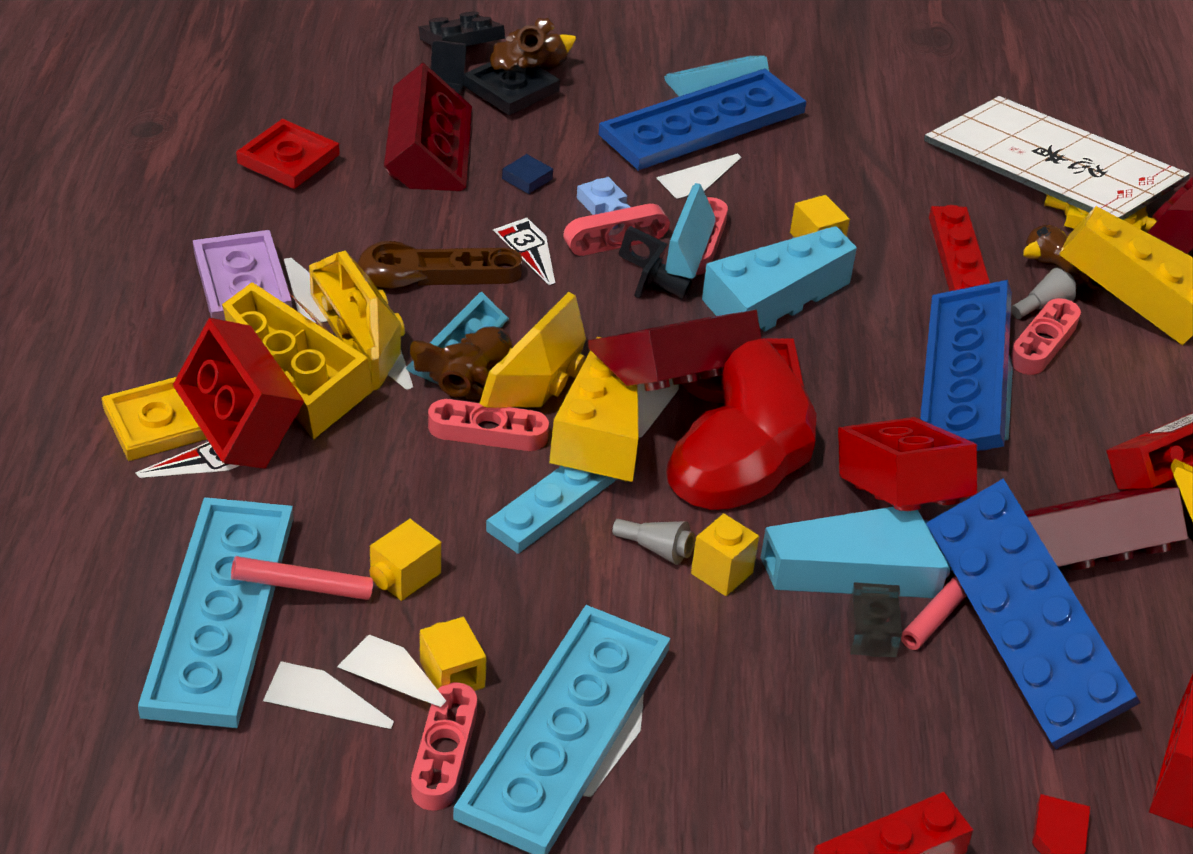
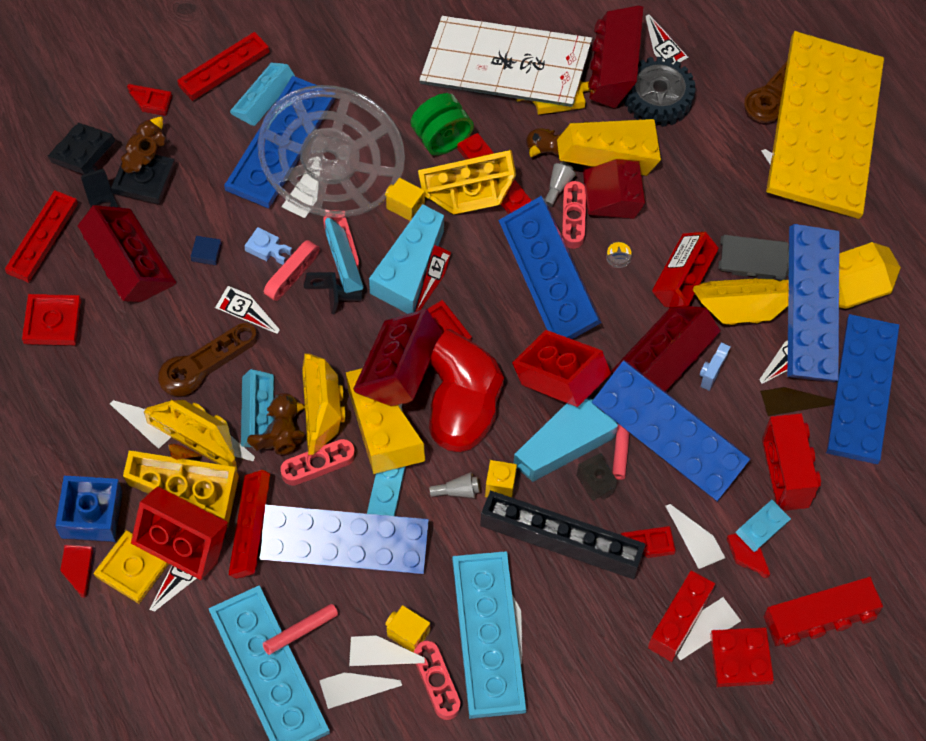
camera: 30 degrees left, 20 degrees up
lavender plate [193,230,292,321] -> none
yellow brick [369,519,442,601] -> none
none -> red plate [5,190,78,283]
none -> blue brick [55,475,123,542]
none -> red tile [60,545,93,598]
none -> red tile [127,84,172,116]
none -> red plate [177,32,269,101]
none -> red plate [228,470,270,579]
none -> clear dish [257,85,405,218]
none -> plate [260,505,429,574]
none -> green wheel [411,93,474,156]
none -> sticker [415,245,451,312]
none -> yellow wedge [418,150,516,214]
none -> black brick [480,490,646,580]
none -> dark red slope [583,159,645,219]
none -> tile [606,242,632,268]
none -> red tile [621,526,675,558]
none -> white sticker [666,504,725,569]
none -> light blue plate [699,343,730,391]
none -> medium azure plate [735,500,791,552]

